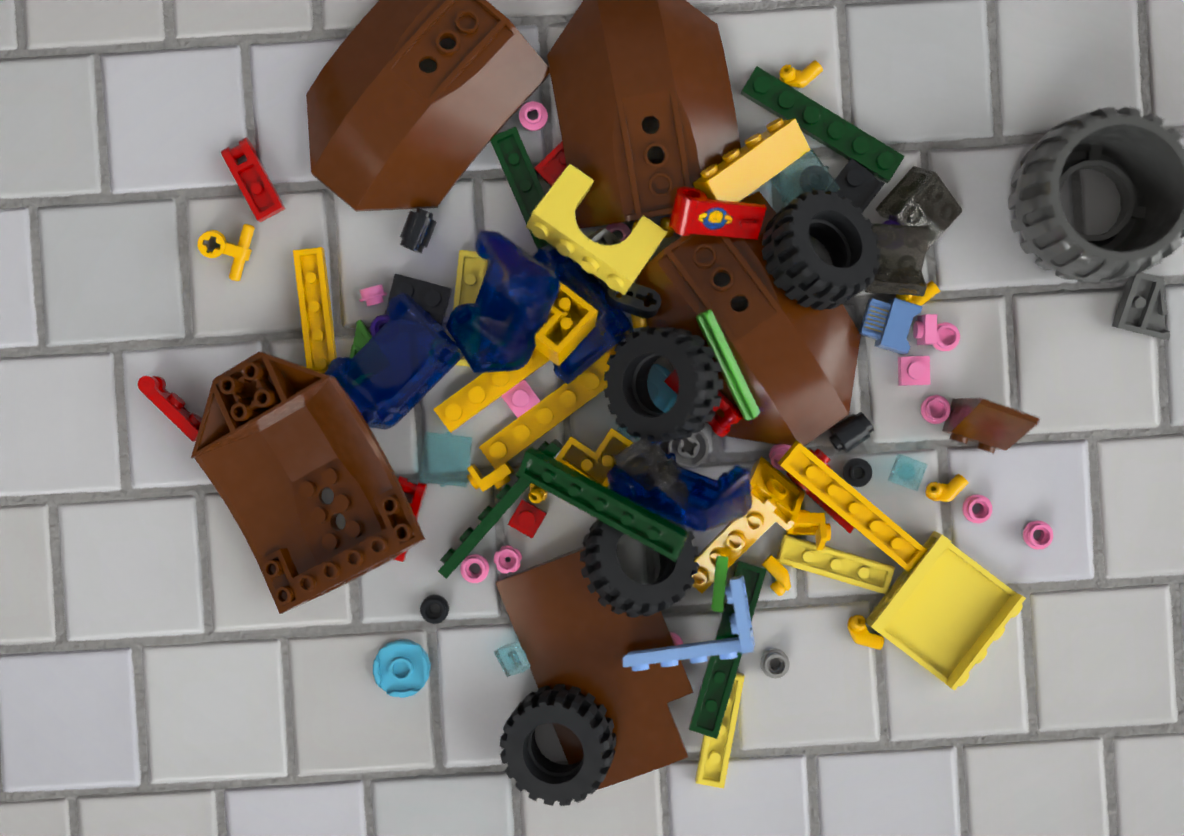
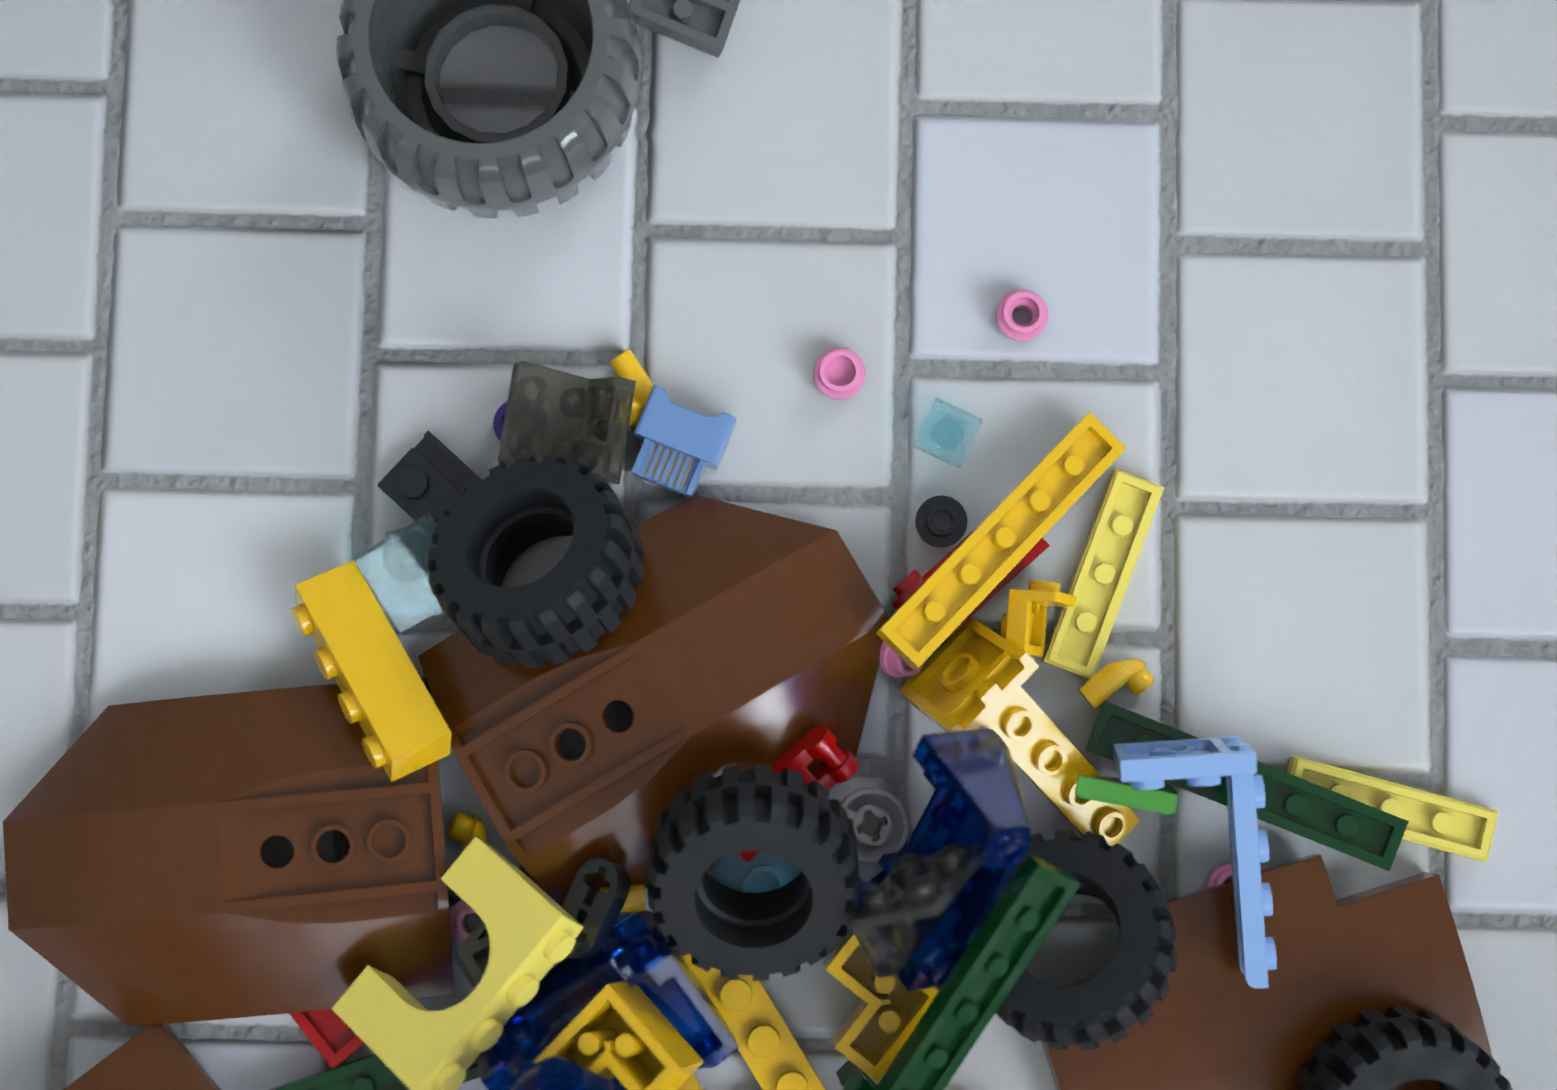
camera: 90 degrees left, 5 degrees down
bright pink plate [519,101,548,131] -> none
red door [669,187,767,240] -> none
bright green axle [696,310,760,421] -> none
dark green plate [740,66,905,183] -> none
light grey plate [760,649,790,678] -> none
yellow arm [779,60,823,88] -> none
black brick [829,412,874,453] -> none
yellow arm [847,615,884,650] -> none
light yellow panel [865,531,1026,691] -> none
clear smoke bracket [875,166,962,253] -> none
bright pink plate [898,356,930,386] -> none
bright pink plate [913,314,937,345] -> none
yellow arm [925,474,969,502] -> none
bright pink plate [932,322,960,351] -> none
reddish brown slope [942,398,1040,454] -> none
bright pink plate [1023,520,1053,550] -> none

